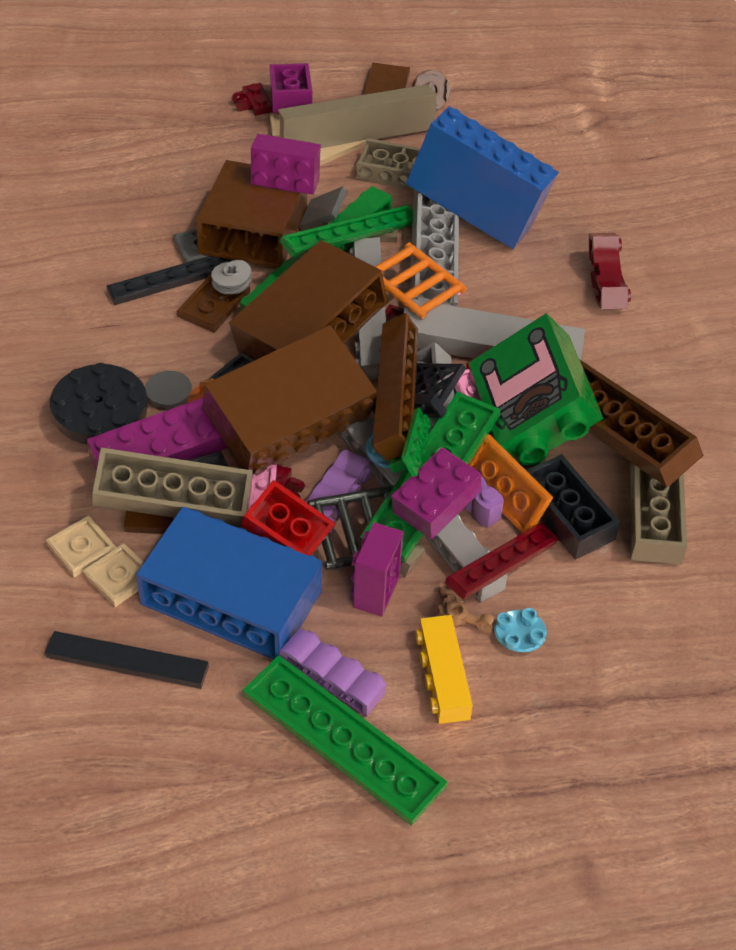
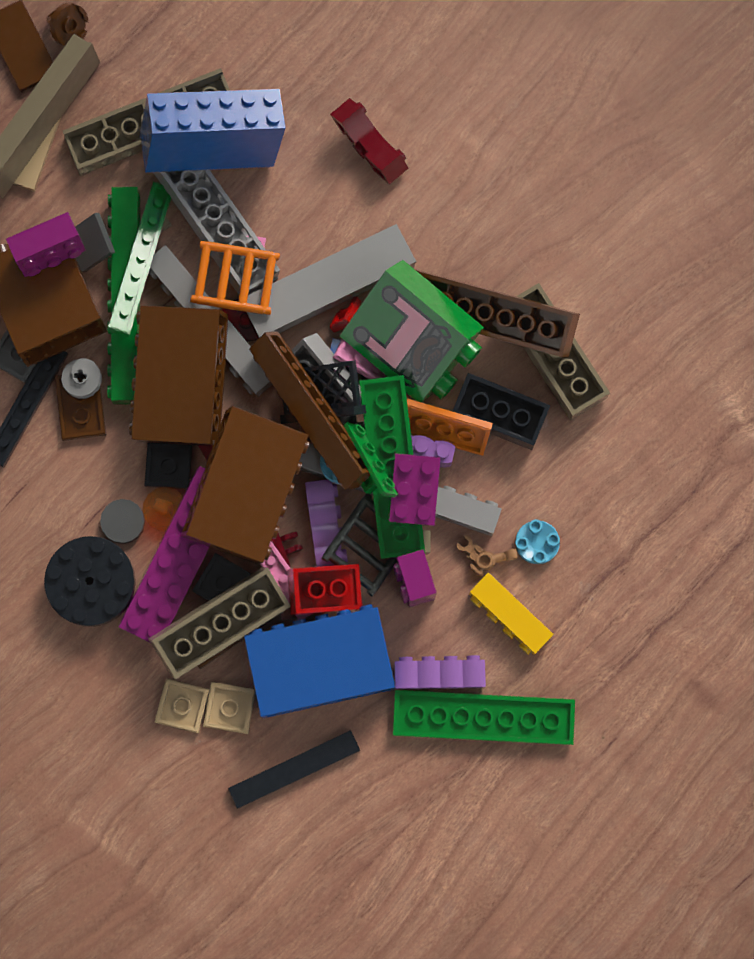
camera: 35 degrees left, 30 degrees up
dark red tile [444,523,559,600] -> none

